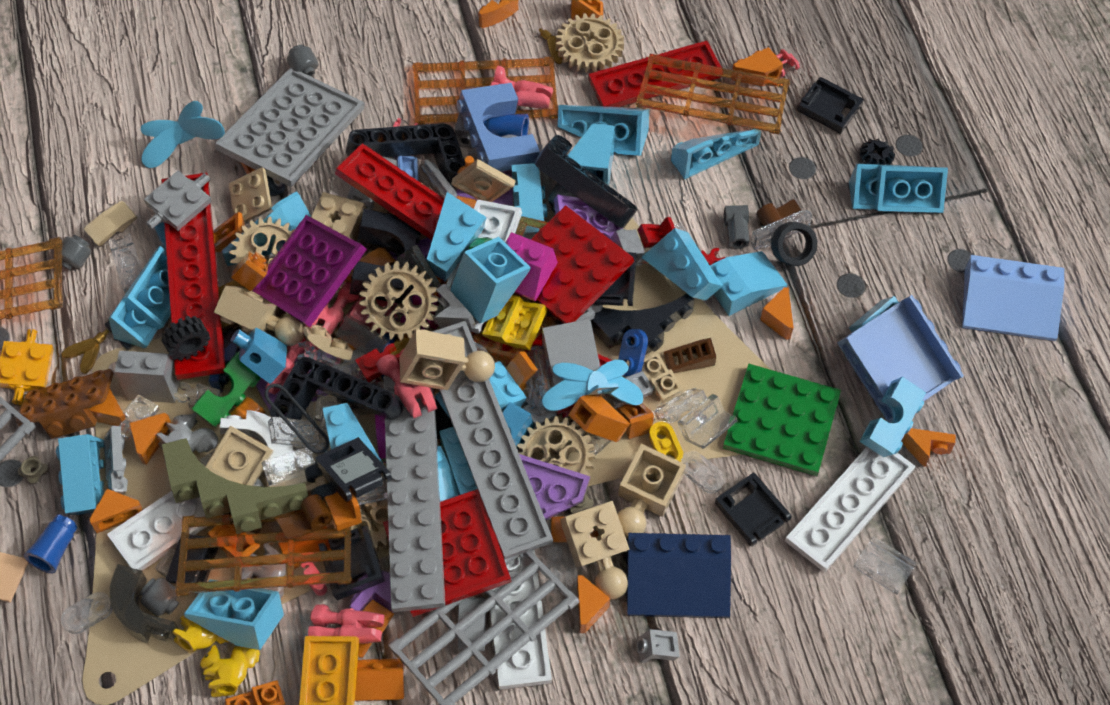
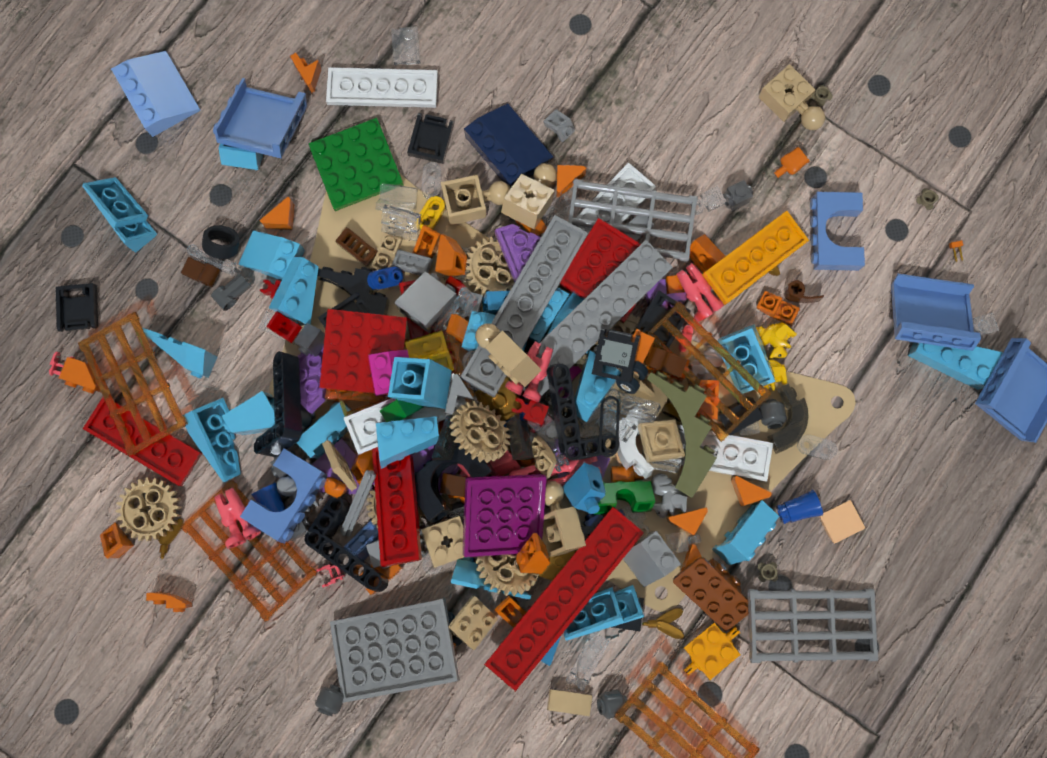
camera: 125 degrees left, 20 degrees up
light grey hinge [104,426,128,495] -> none
medium azure piece [140,101,225,168] -> none
light grey plate [144,171,212,231] -> none
black tyre [161,316,210,360] -> none
medium azure piece [542,360,643,411] -> none
black gear [859,138,895,165] -> none
medium azure arch [859,377,926,457] -> none

